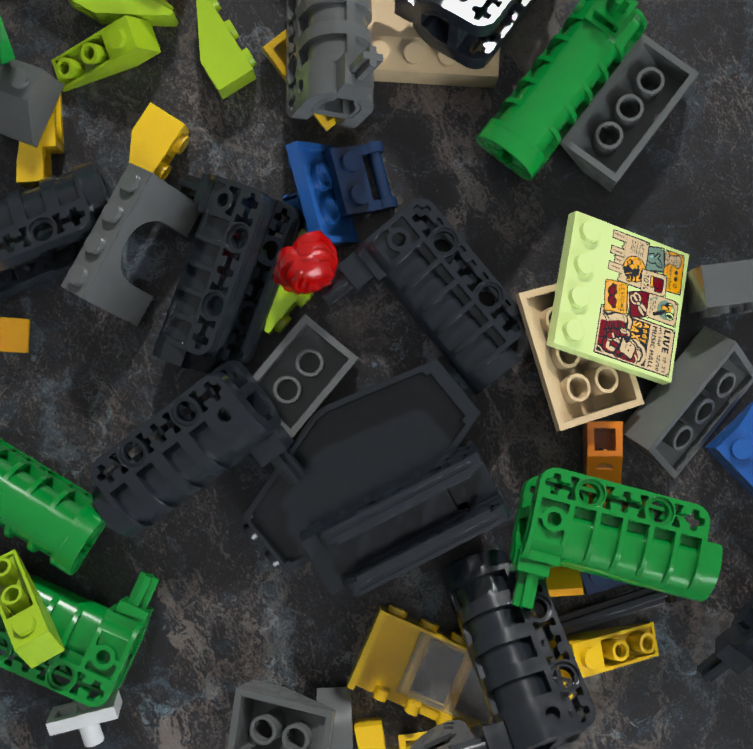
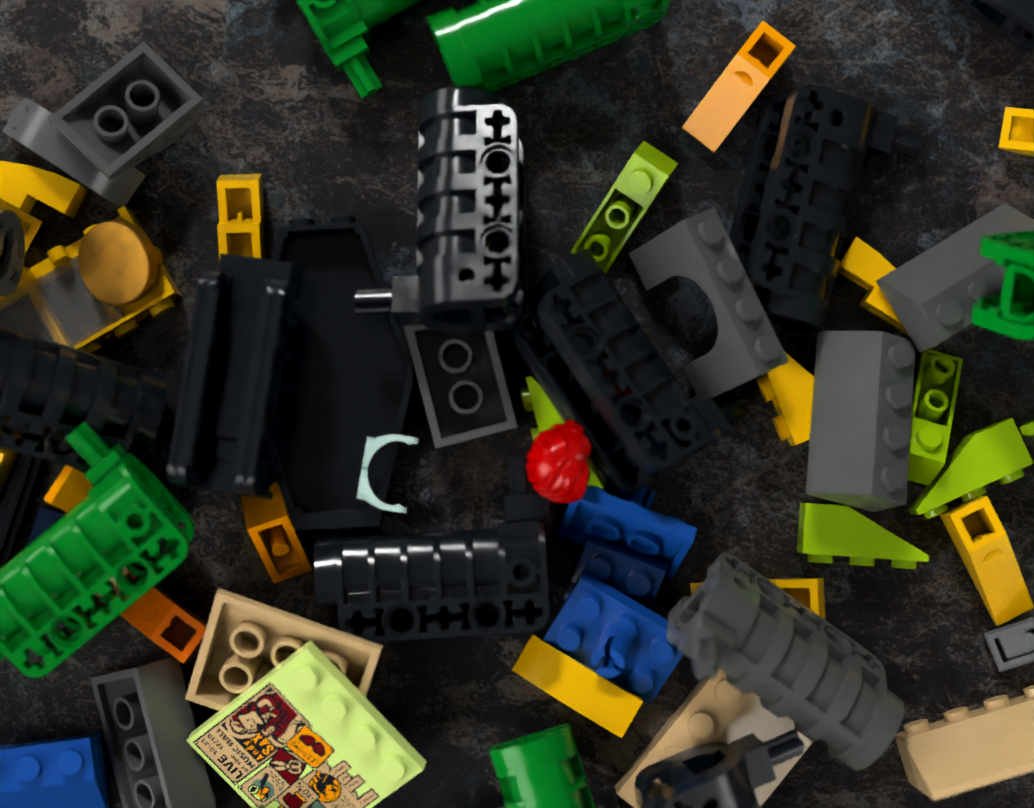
camera: 125 degrees right, 0 degrees up
none -> pearl gold tile [78,219,163,306]
none -> yellow slope [216,174,265,260]
none -> light orange slope [240,482,313,584]
none -> light aqua cap [356,434,419,514]
none -> yellow slope [512,634,643,738]
none -> blue plate [543,571,684,704]
none -> lime slope [570,141,678,274]
none -> dark grey slope [806,330,916,512]

